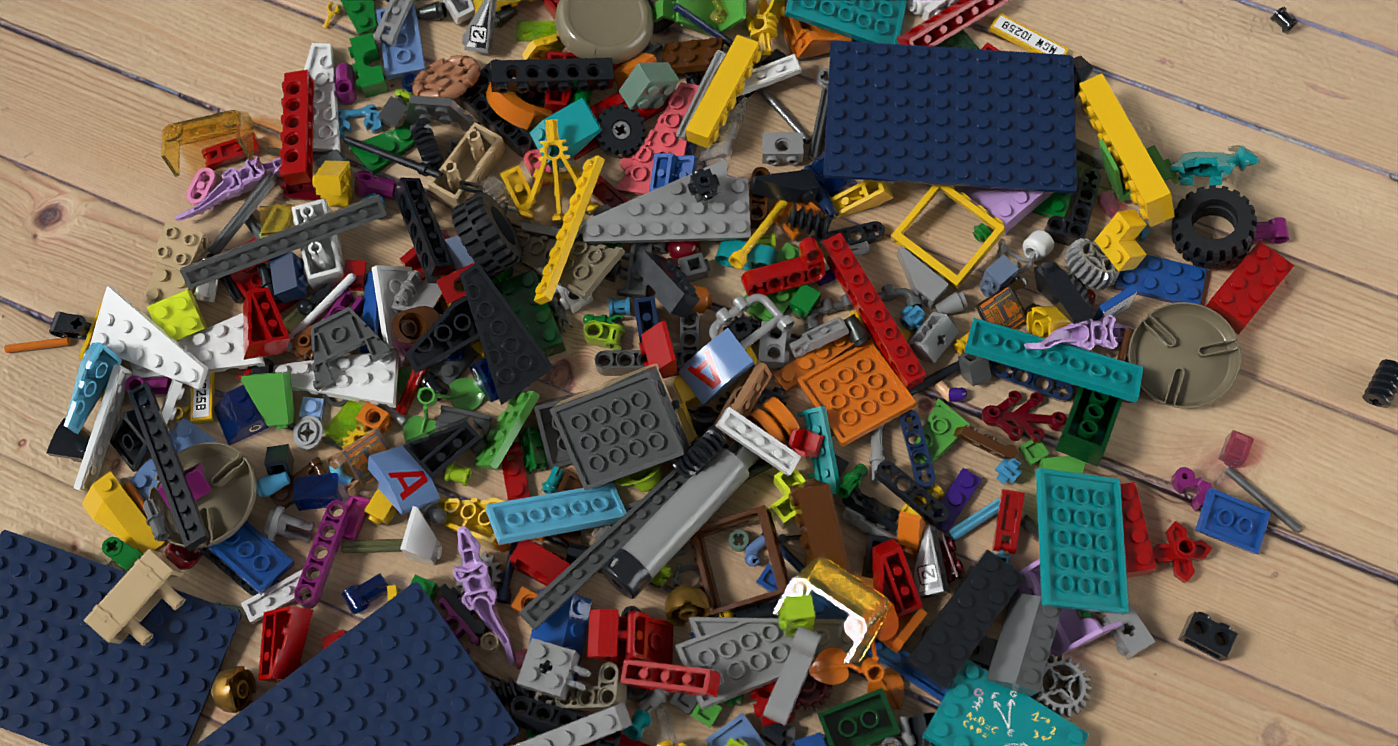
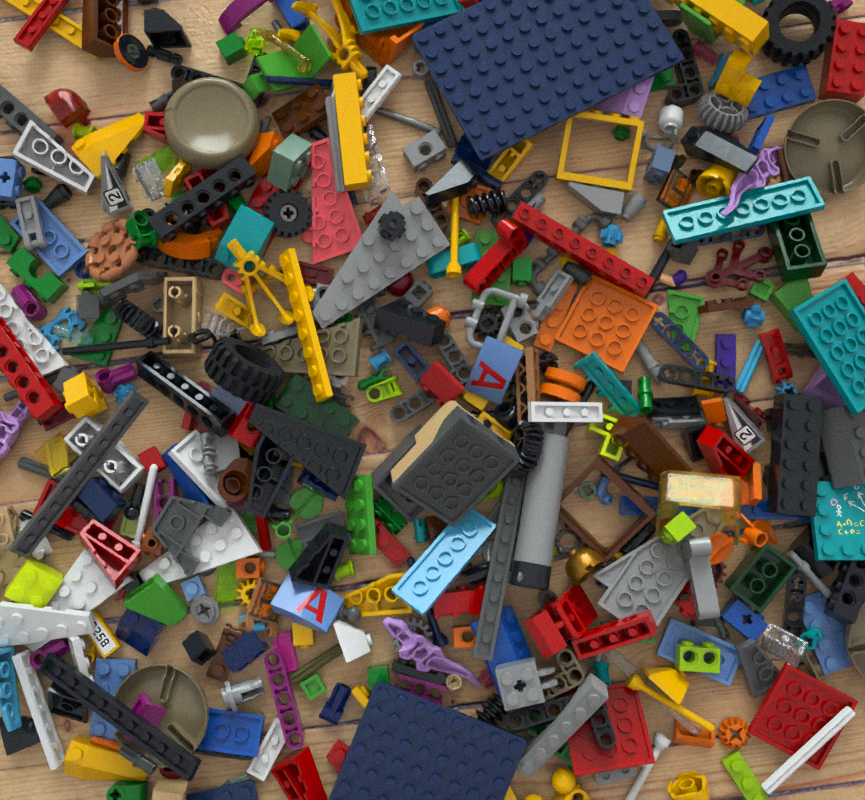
camera: 35 degrees left, 15 degrees up
dark grey axle [207,172,278,256] -> none
dark azure cone [256,472,290,497] -> none
blue slope [649,153,698,192] -> none
red panel [788,429,824,457] -> none
light grey brick [908,312,960,363] -> none
none -> clear light blue axle [52,324,92,345]
none -> green piece [125,210,157,249]
none -> clear brick [131,157,166,202]
none -> bright green plate [300,672,327,701]

